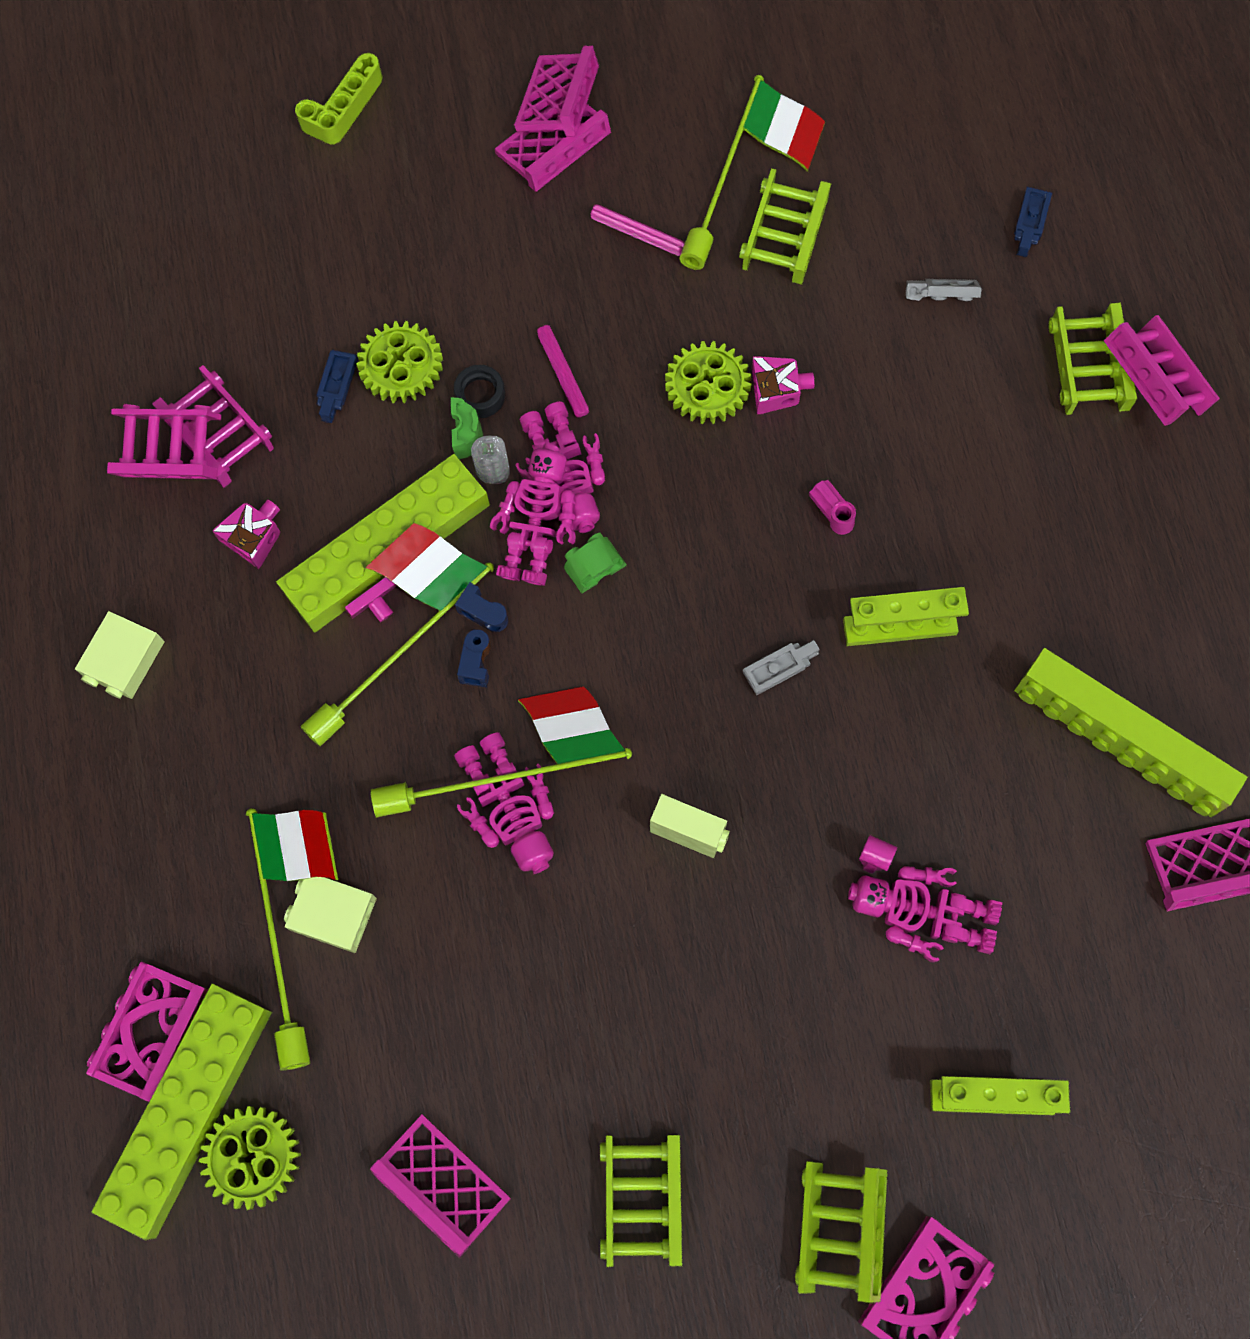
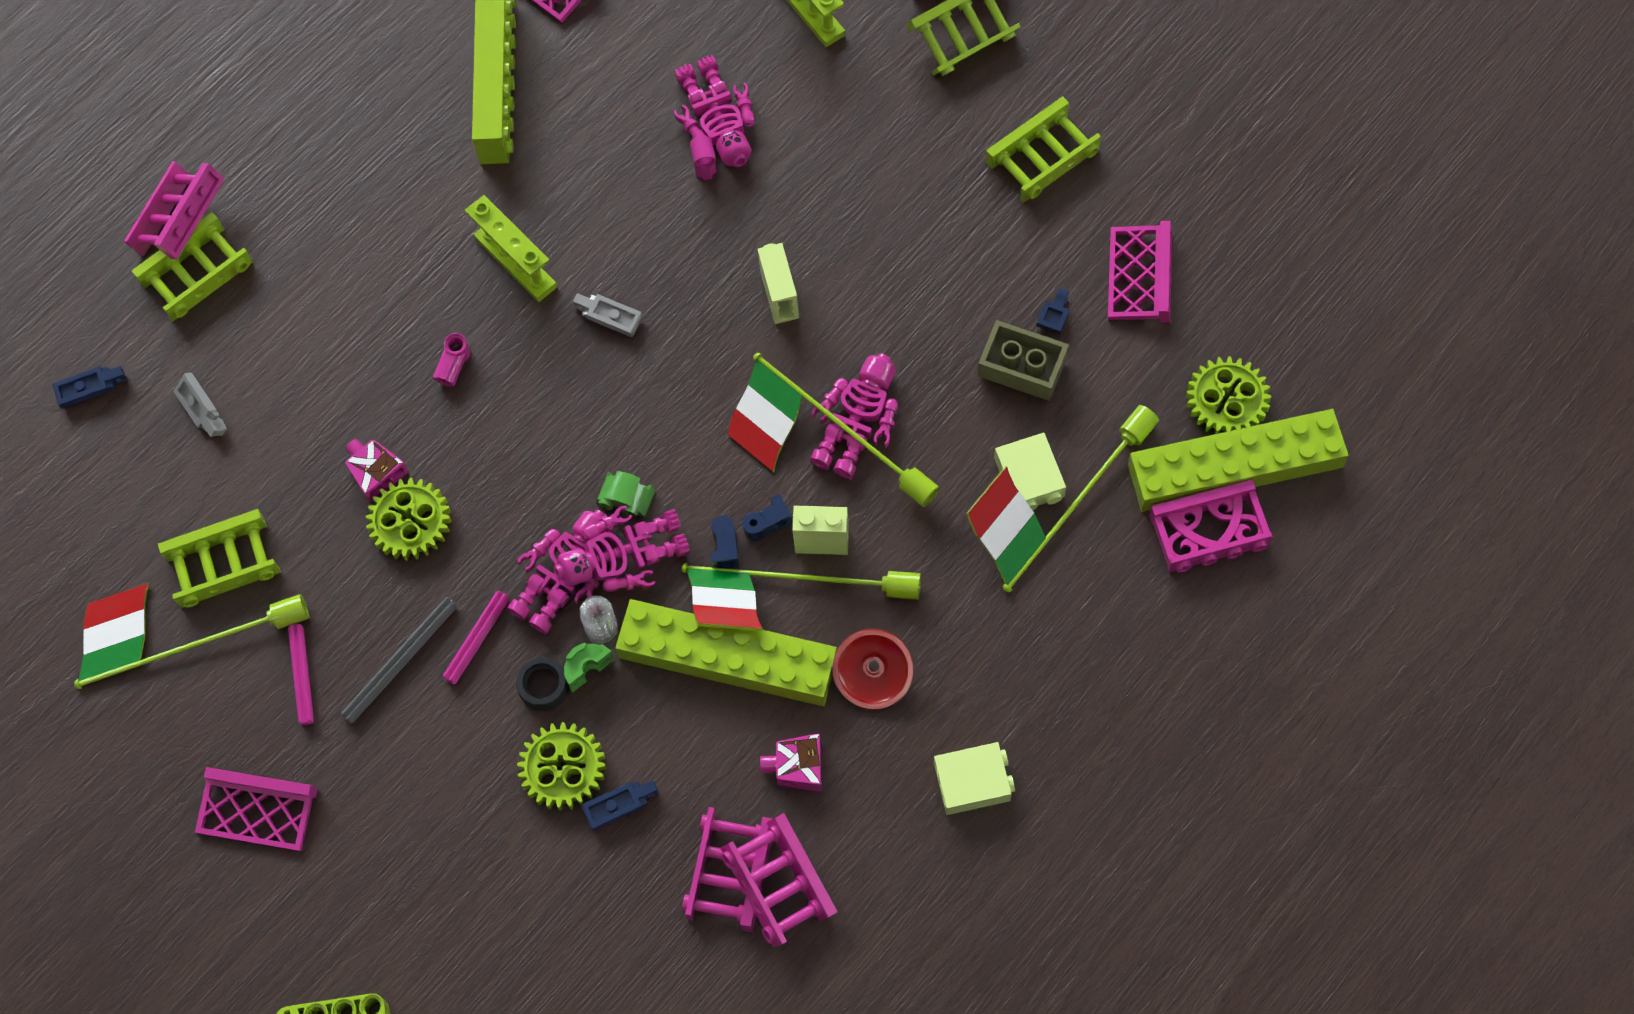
camera: 125 degrees left, 5 degrees down
dark pink tile [345,577,396,623] -> none
dark pink fence [514,46,599,136] -> none
none -> dark grey axle [341,597,457,723]
none -> yellowish green brick [793,506,849,555]
none -> red dish [832,629,914,709]
none -> olive brick [978,320,1069,401]
none -> dark blue plate [1036,288,1070,335]

